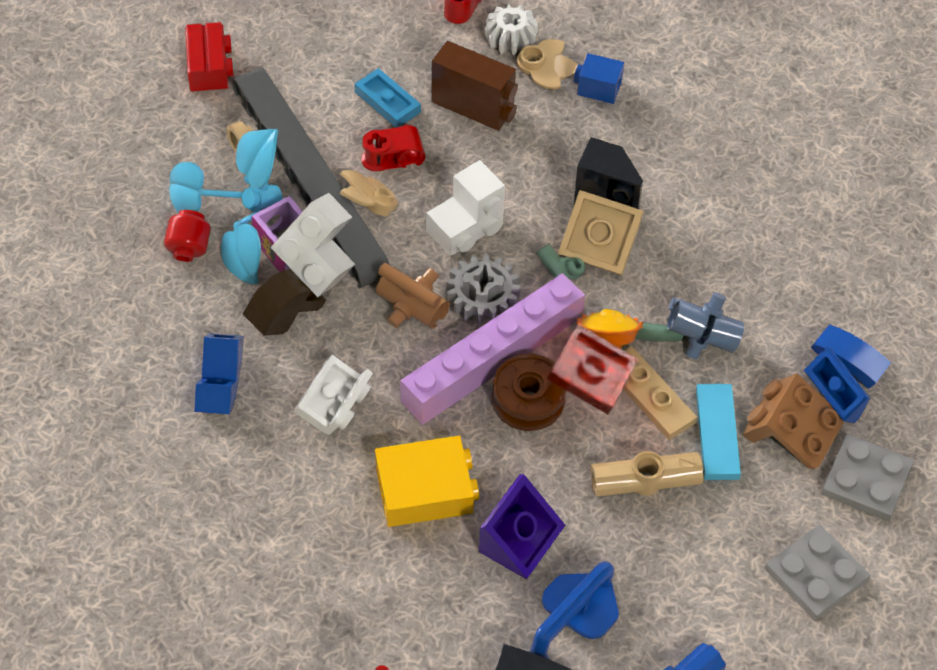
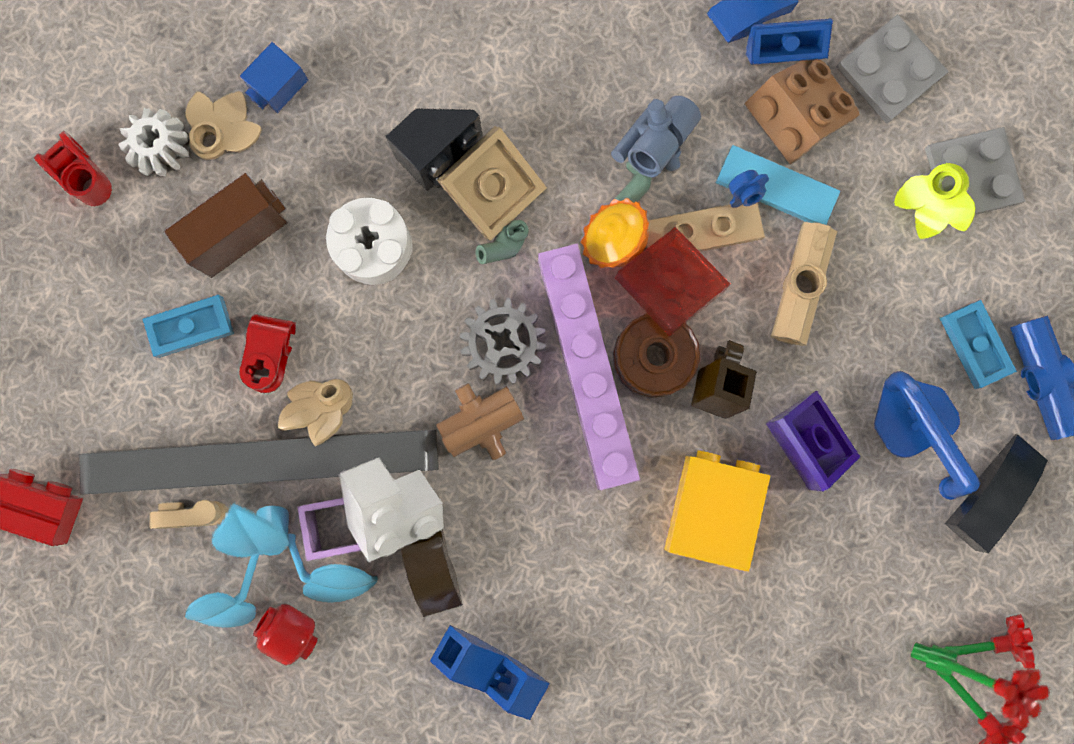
camera: 65 degrees left, 30 degrees up
white bracket [294,355,373,435] -> none
white brick [426,160,505,257] -> none
none -> white brick [326,198,412,285]
none -> dark brown brick [691,340,757,419]
none -> blue plate [728,170,769,208]
none -> neon yellow plate [894,163,976,239]
none -> dark azure plate [940,300,1017,389]

